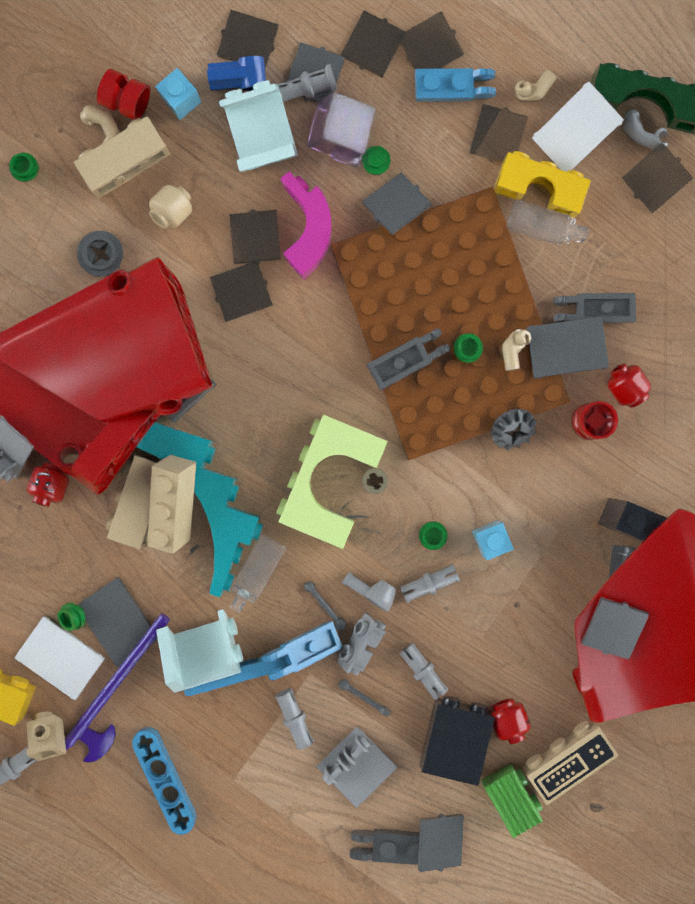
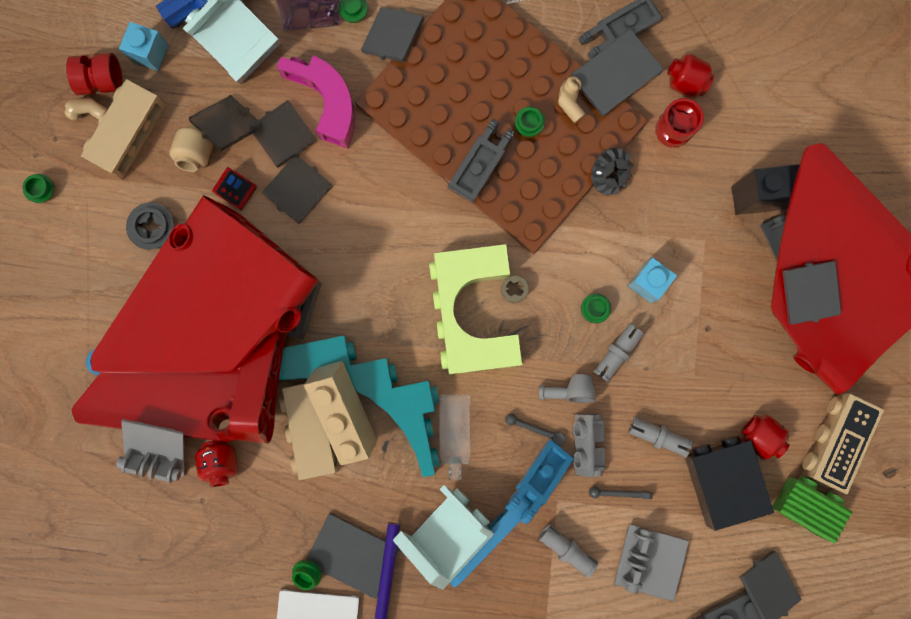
camera: 25 degrees left, 5 degrees down
none -> clear smoke piece [189,95,262,152]
none -> slope [212,167,257,211]

